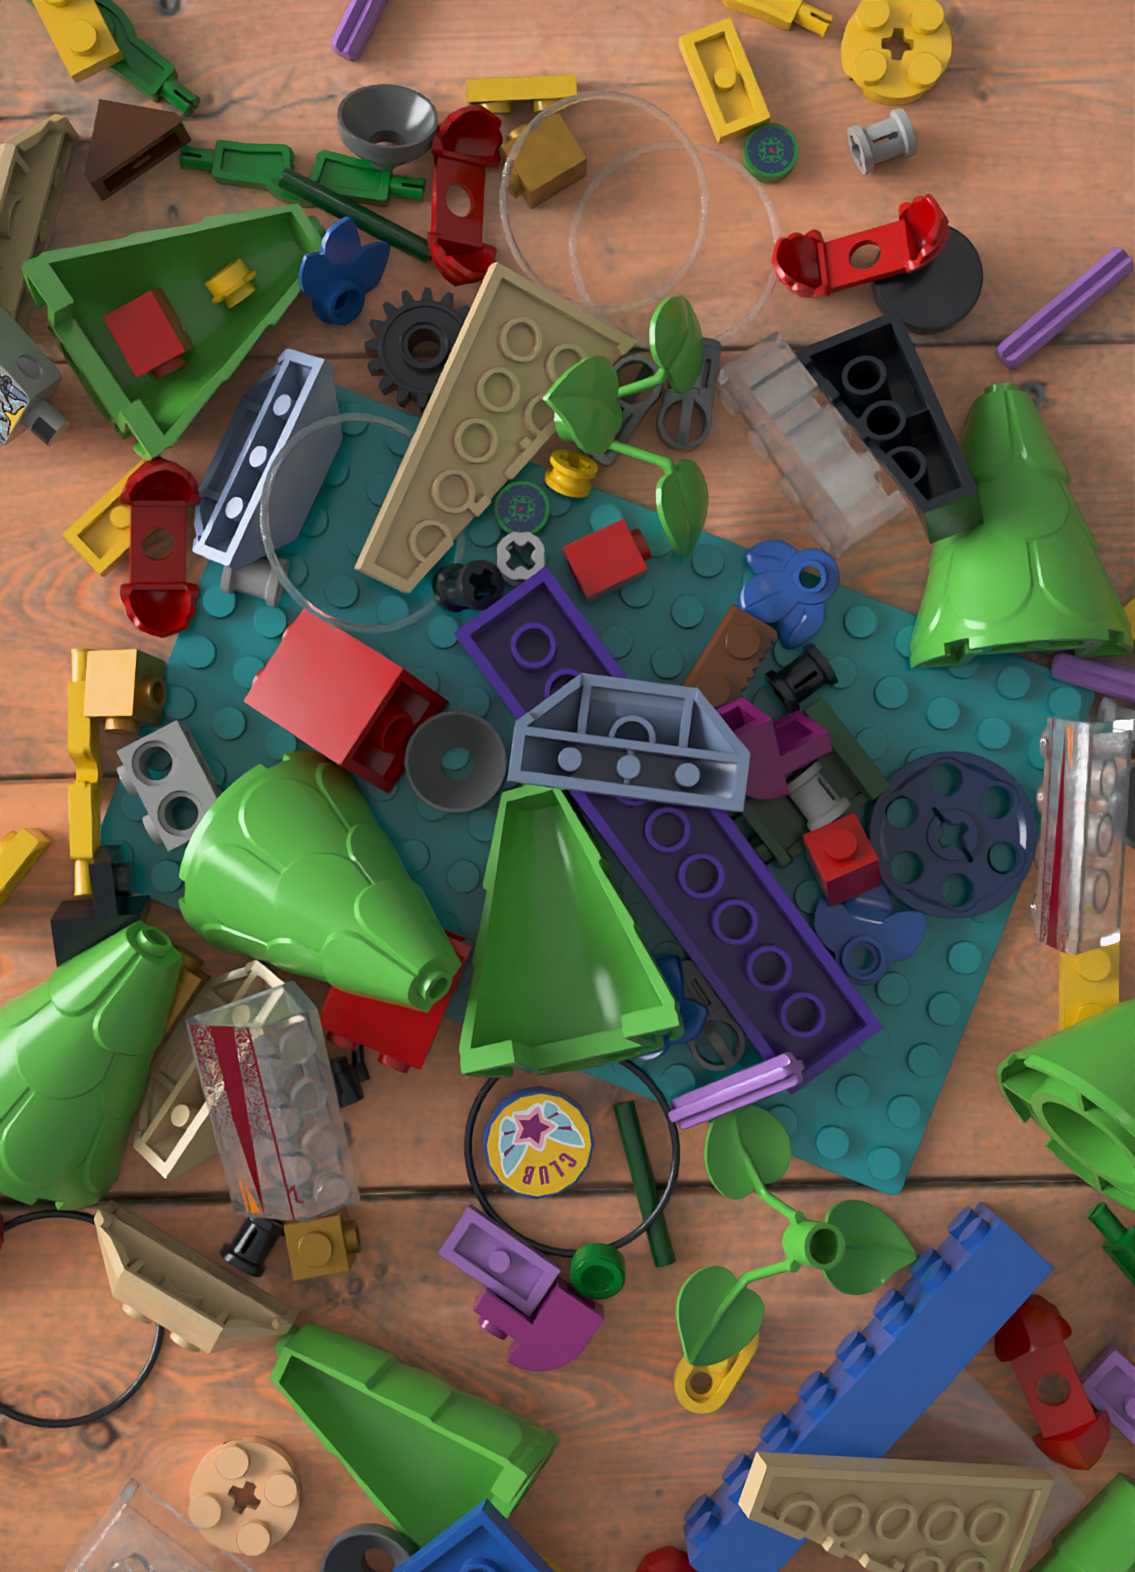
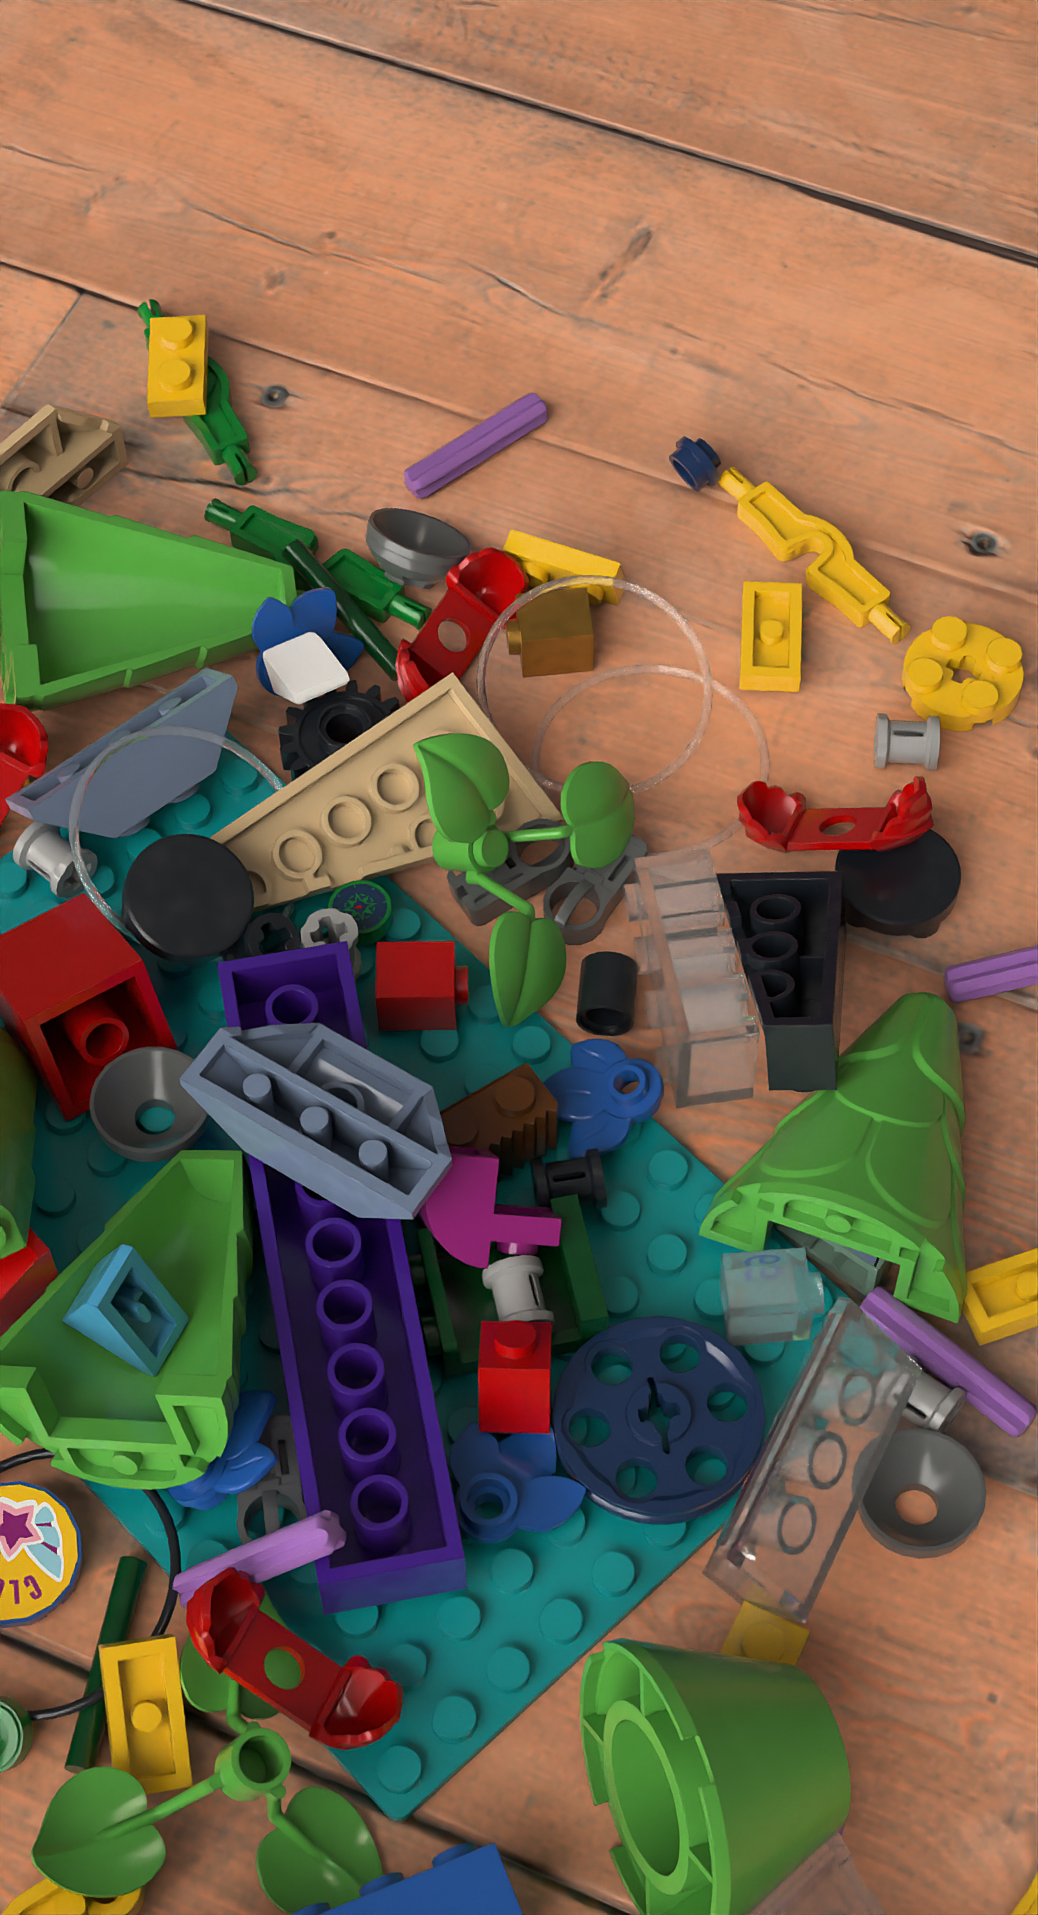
camera: 30 degrees right, 30 degrees down
reddish brown slope [84,99,192,201] -> none
red brick [103,287,194,380] -> none
yellow plate [204,258,257,308] -> none
yellow bush [543,449,599,498] -> none
tile [742,123,798,183] -> none
none -> dark azure slope [62,1244,189,1377]
none -> yellow plate [98,1633,193,1795]
none -> black tile [121,834,254,968]
none -> red piece [186,1567,403,1751]
none -> white slope [263,632,350,705]
none -> black beam [576,951,638,1036]
none -> clear brick [719,1247,824,1346]

